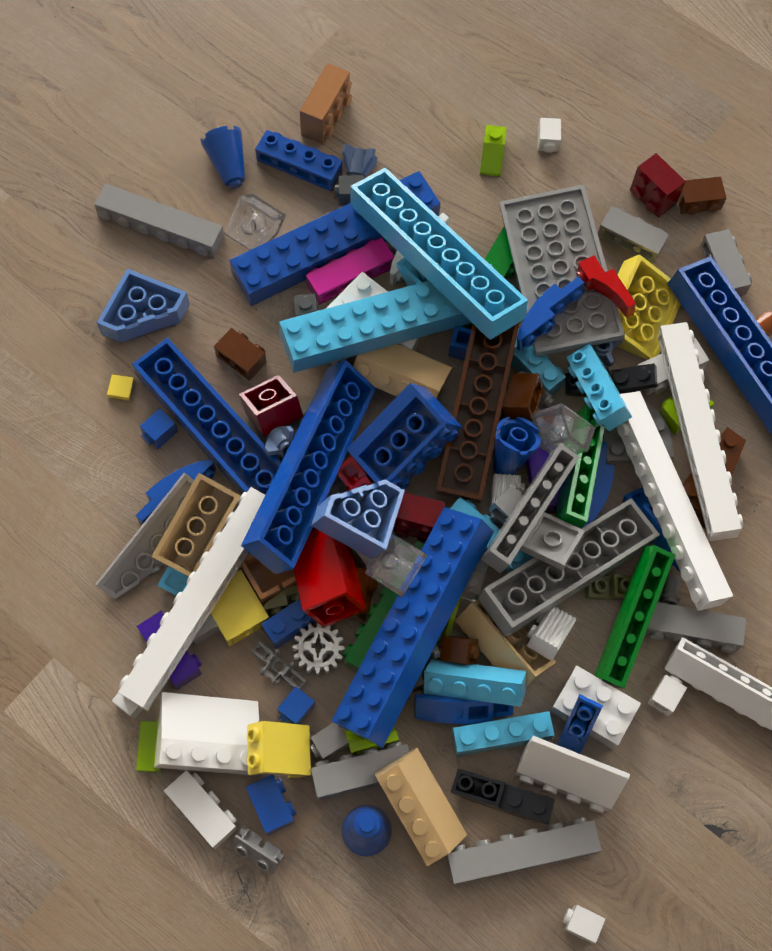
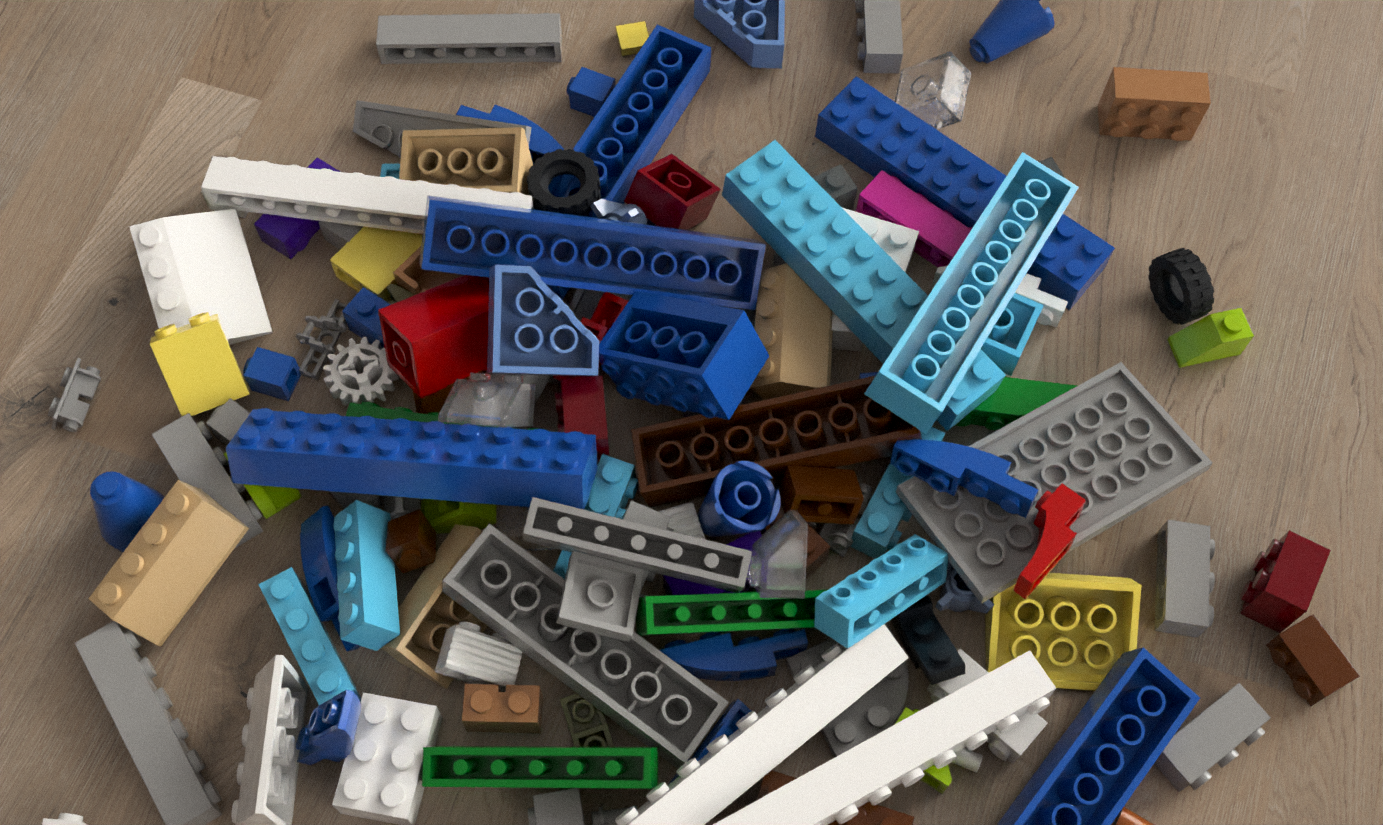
camera: 70 degrees right, 5 degrees down
white brick [164,770,238,850] -> none
reddish brown brick [214,328,267,381] -> none
blue brick [246,774,297,836] -> none
blue brick [255,130,343,192] -> none
sand blue brick [342,144,378,178] -> none
black slope [451,769,555,825] -> none
white brick [538,118,561,153] -> none
none -> light grey brick [376,13,562,64]
none -> medium nougat piece [462,684,543,733]
none -> black tyre [527,149,601,217]
none -> black tyre [1148,248,1215,325]

